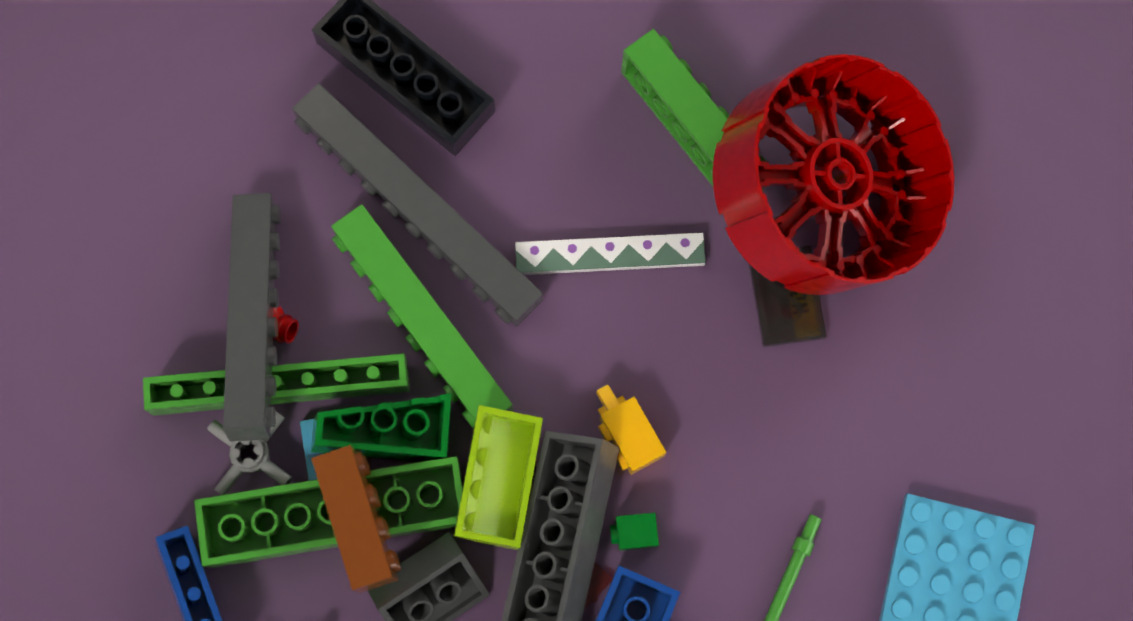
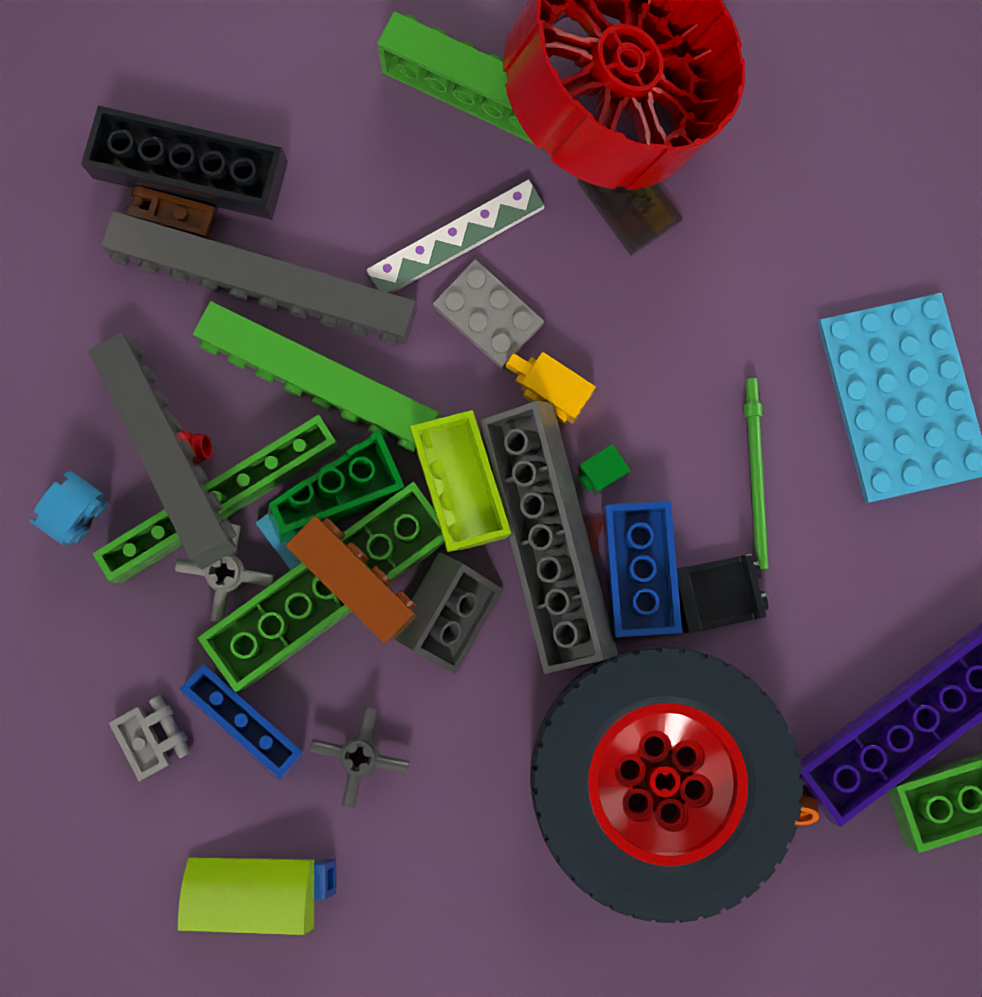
camera: 25 degrees left, 5 degrees up
none -> dark azure brick [30,471,109,546]
none -> light grey plate [108,695,191,782]
none -> reddish brown plate [124,186,217,239]
none -> light grey plate [433,259,545,369]

